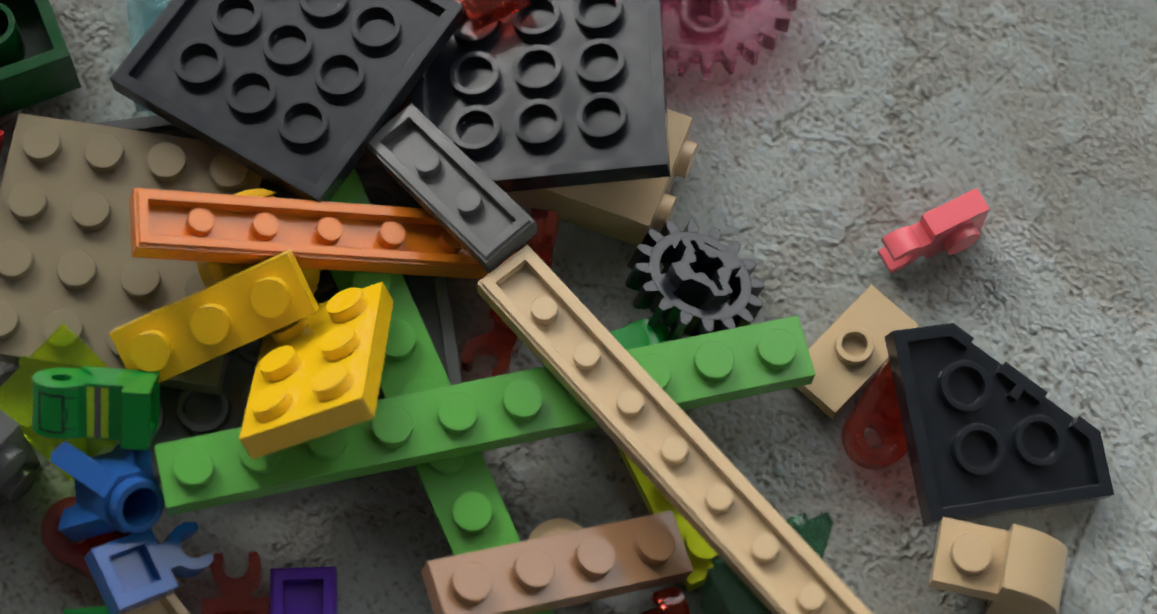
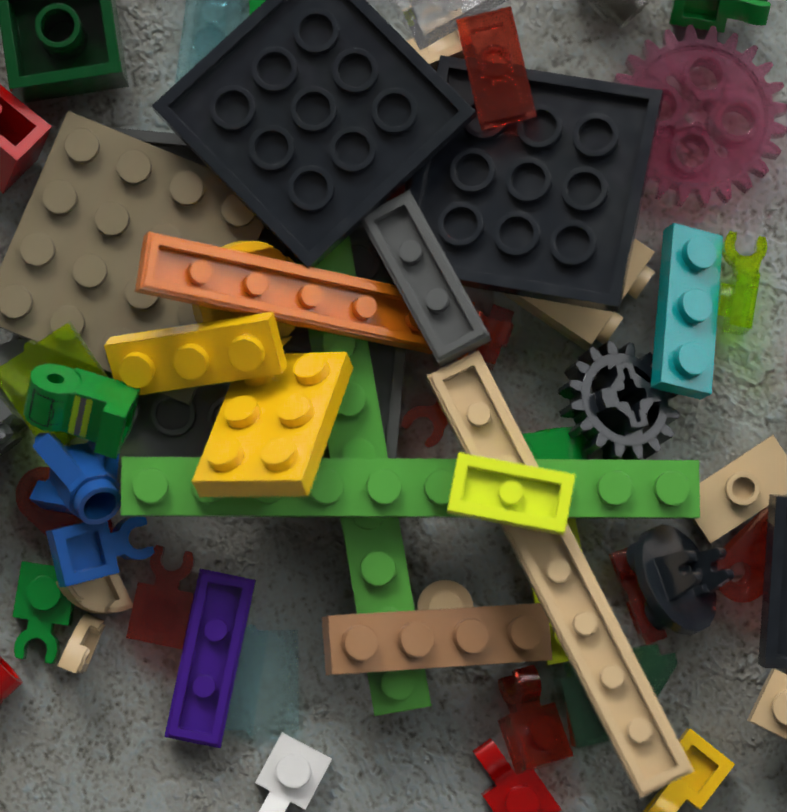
camera: 15 degrees right, 15 degrees up
none -> neon yellow plate [447,452,575,536]
none -> clear red plate [608,547,668,645]
none -> black plate [626,524,735,636]
none -> teal plate [650,223,723,400]
none -> clear neon green plate [717,231,767,336]

